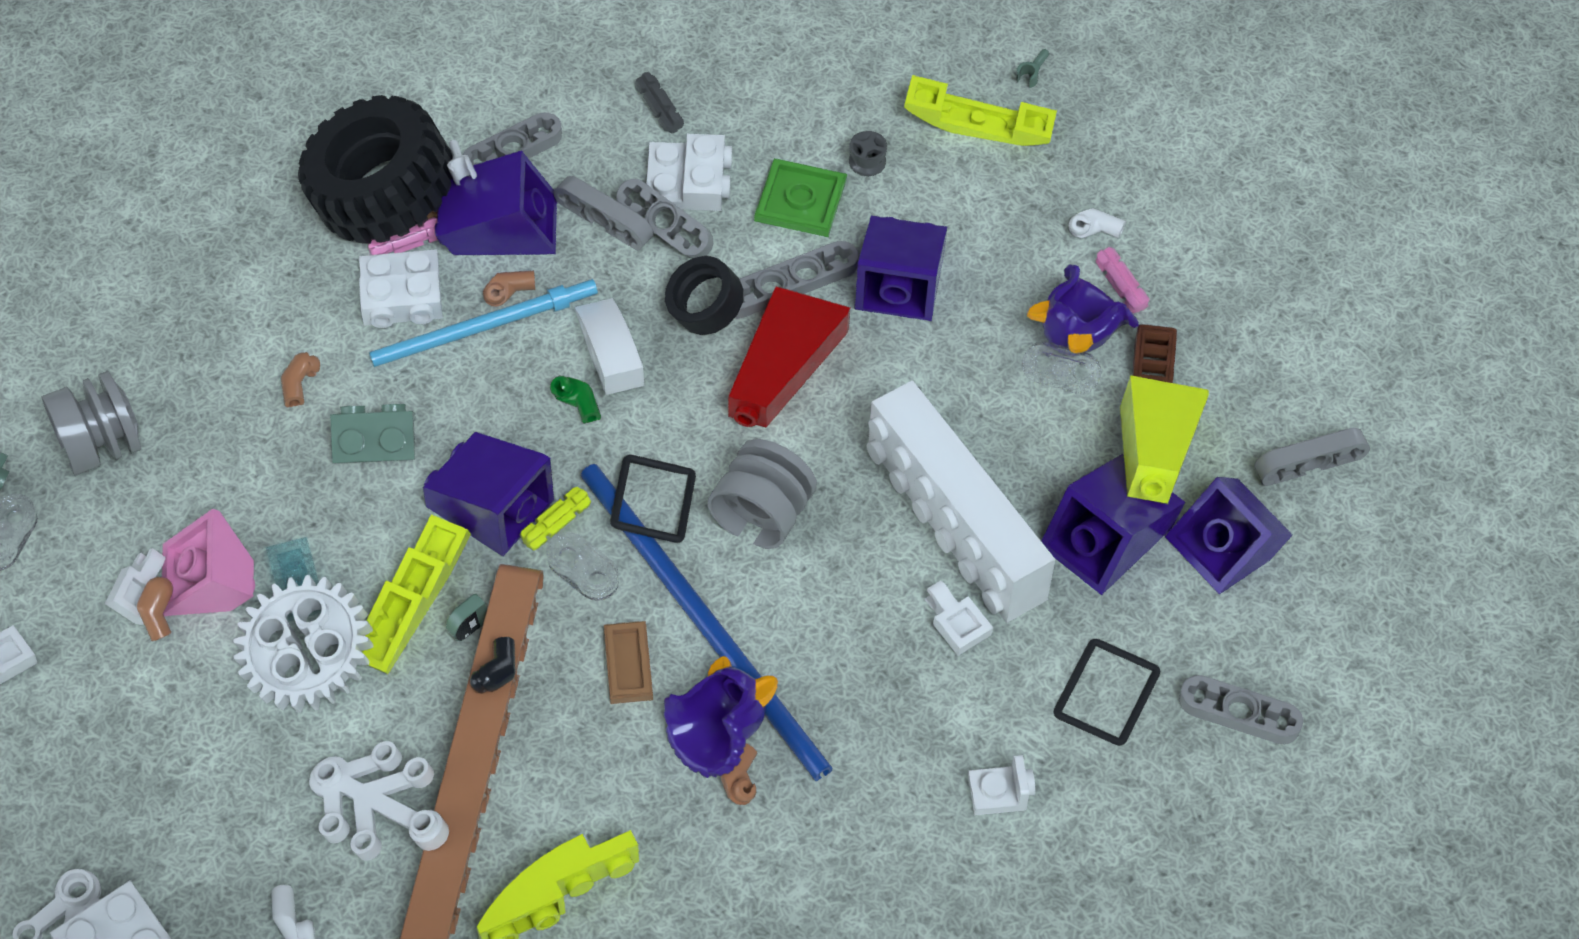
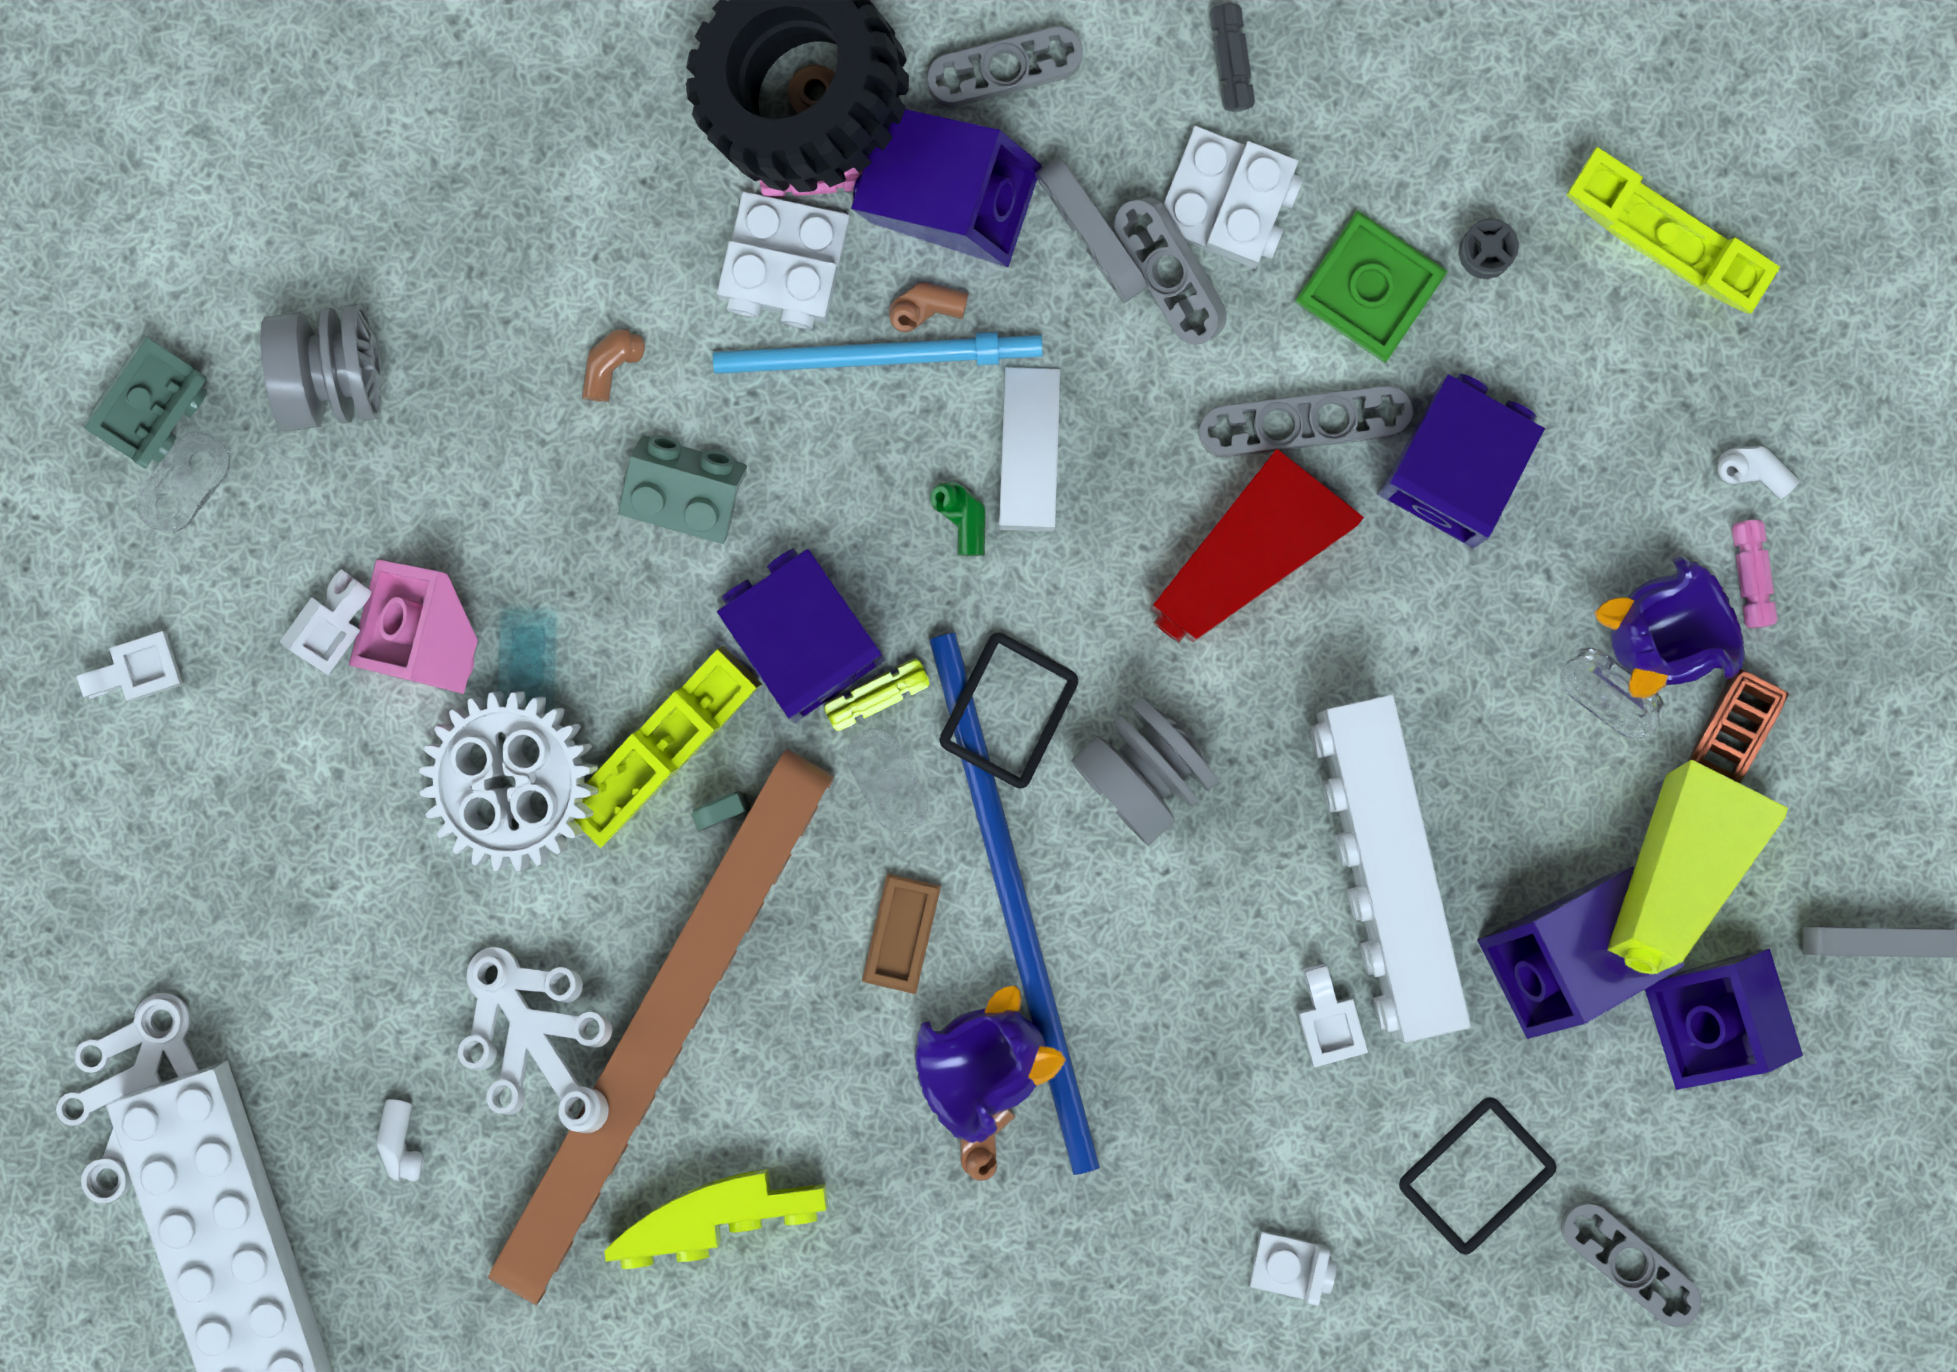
camera: 25 degrees right, 30 degrees up
nougat arm [137,577,173,641] -> none
white hand [447,140,477,185] -> none
black arm [470,637,515,694] -> none
black tyre [665,256,744,335] -> none
sand green hand [1016,49,1049,88] -> none

